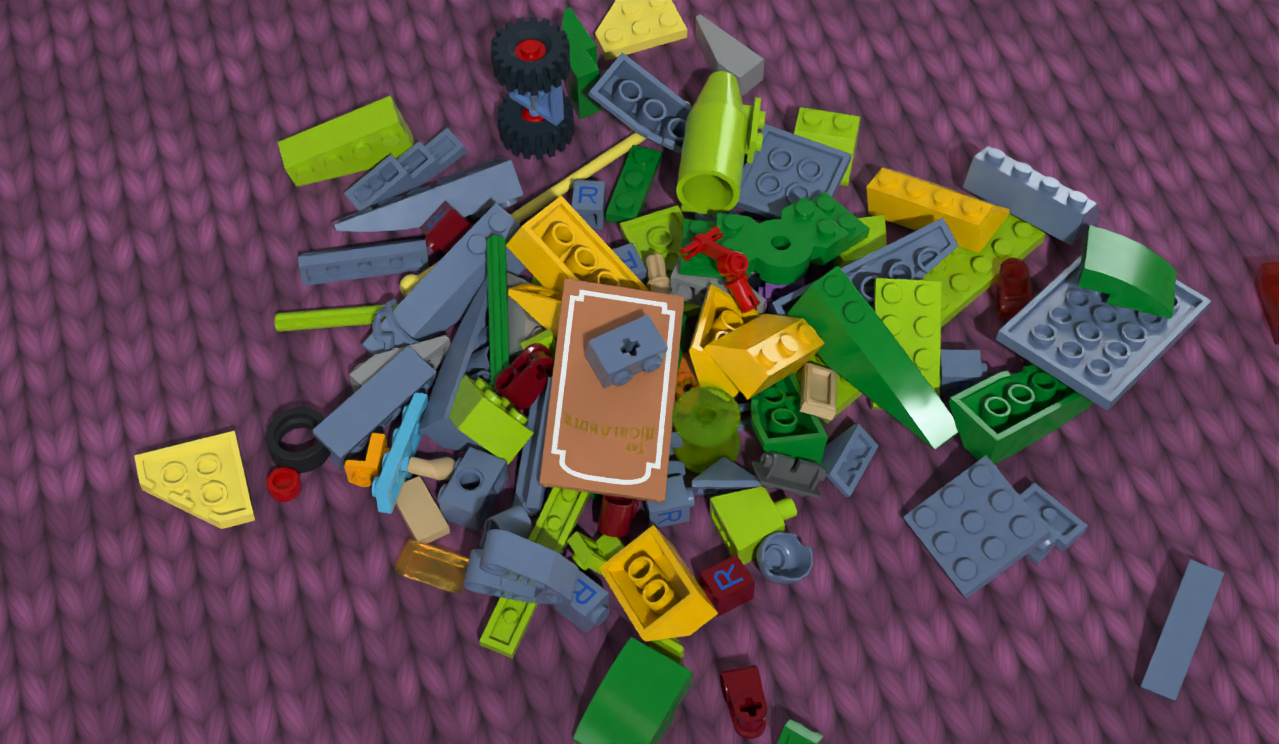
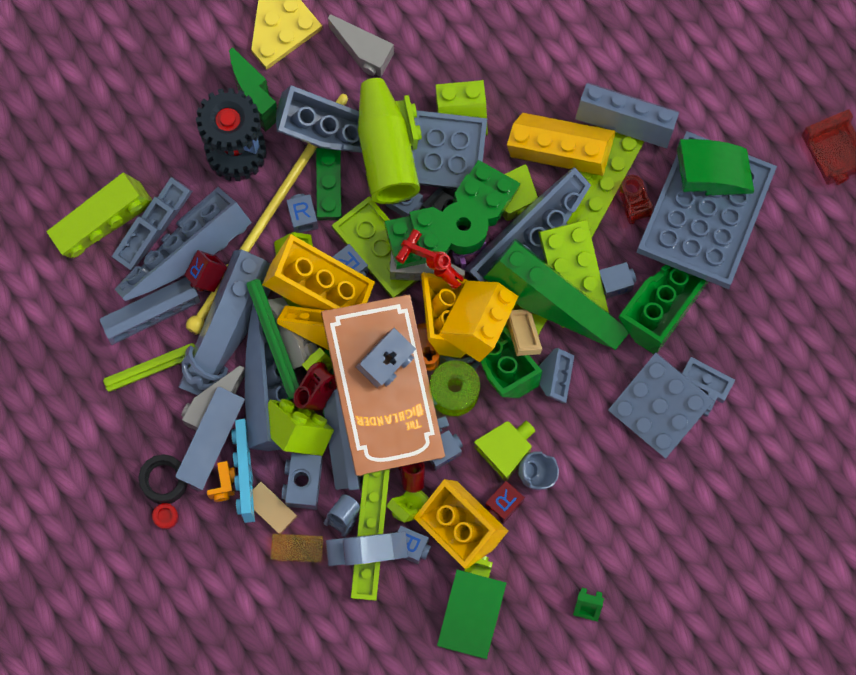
camera: 20 degrees left, 20 degrees up
light yellow plate [134,431,255,529] -> none
tan arm [407,456,456,481] -> none
tan axle [646,253,671,294] -> none
sand blue slope [691,457,762,496] -> none
dark red piece [720,665,767,739] -> none
dark grey hinge [751,451,826,499] -> none
sand blue slope [1140,559,1224,702] -> none

